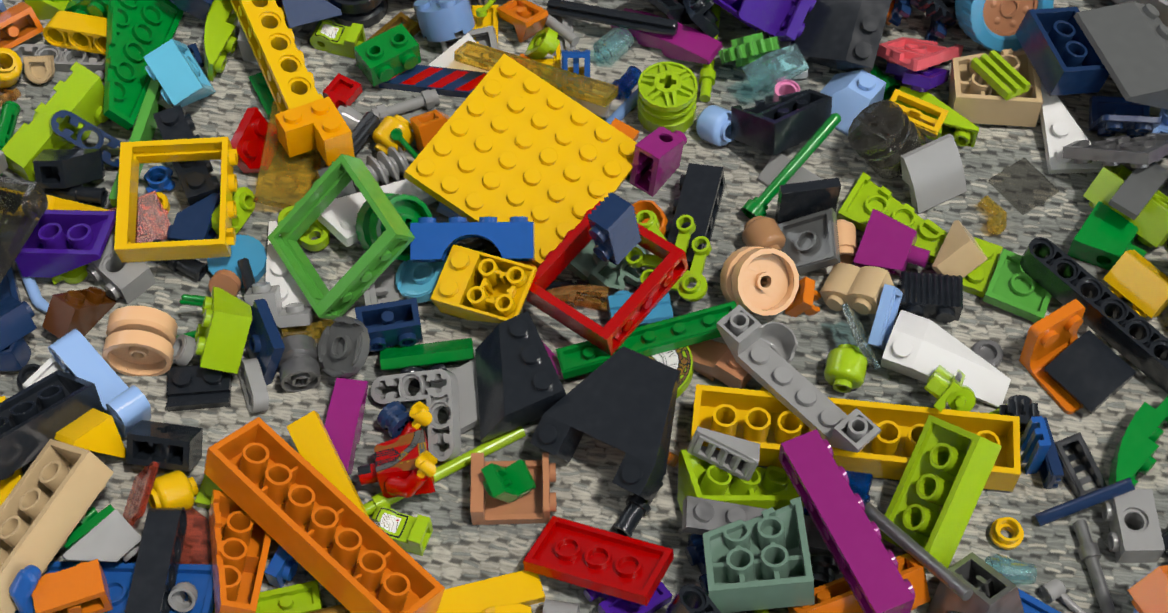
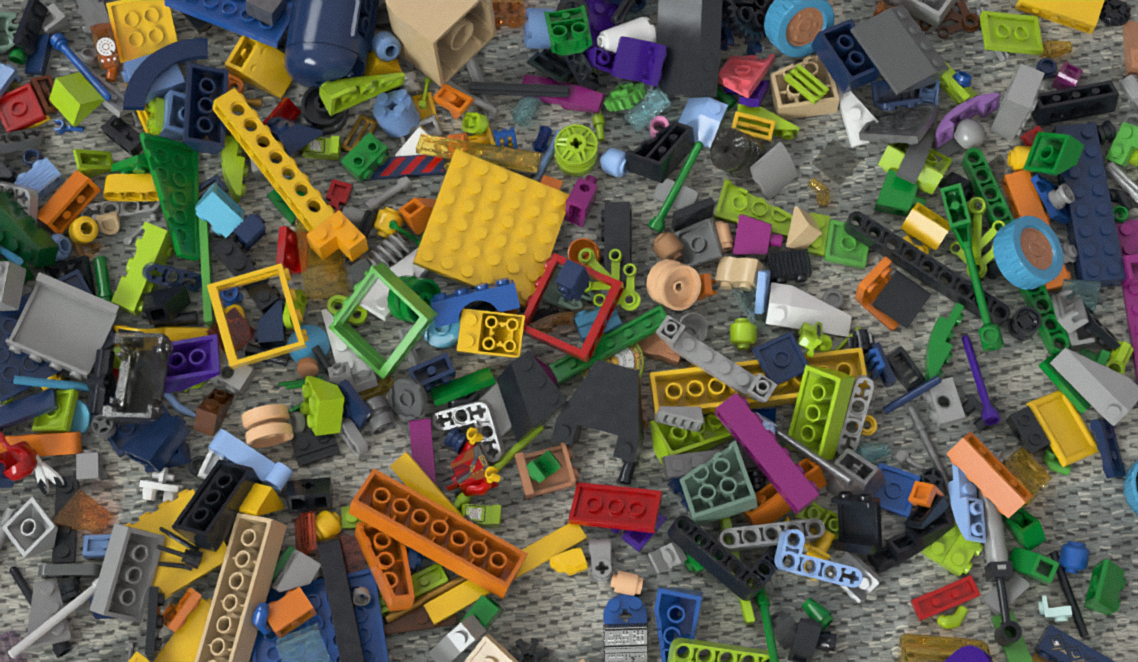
camera: 15 degrees left, 15 degrees up
none -> dark blue brick [234,214,266,251]
none -> dark blue plate [752,331,809,386]
none -> light grey beam [837,375,874,455]

